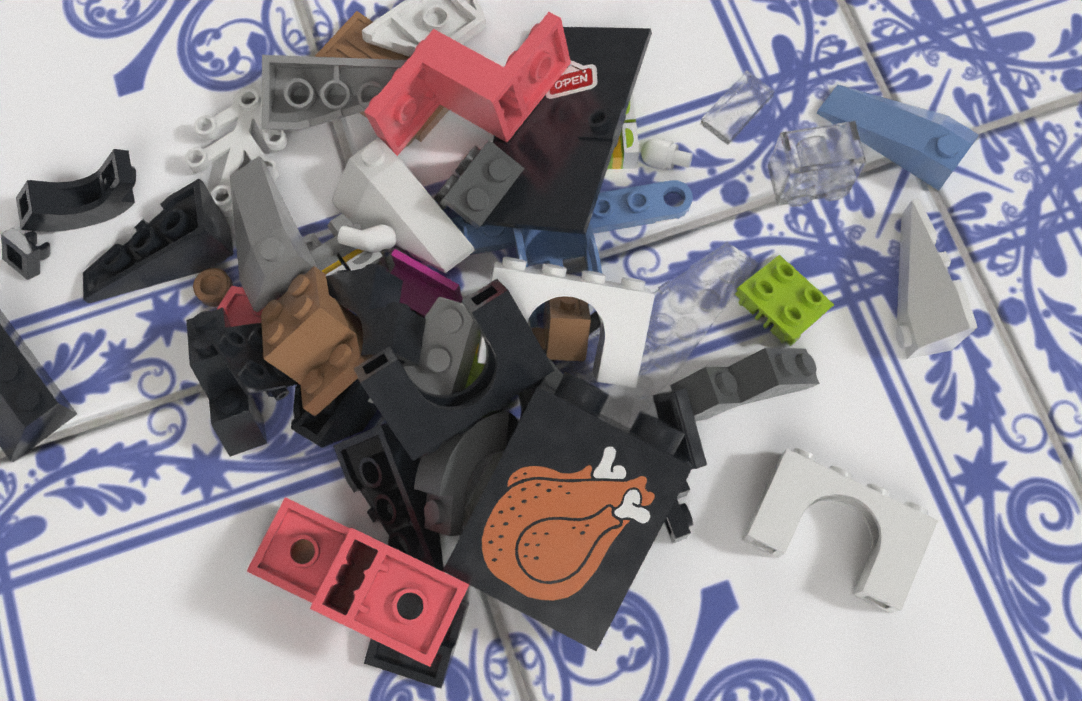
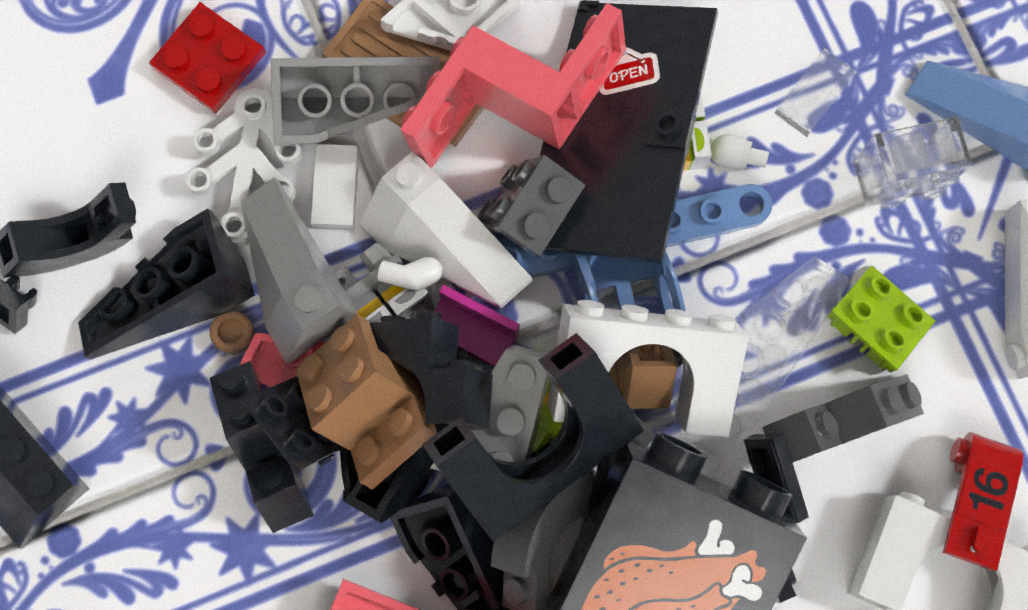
camera: 10 degrees left, 5 degrees up
none -> red plate [149,2,266,114]
none -> white tile [311,144,359,229]
none -> red door [942,432,1023,571]

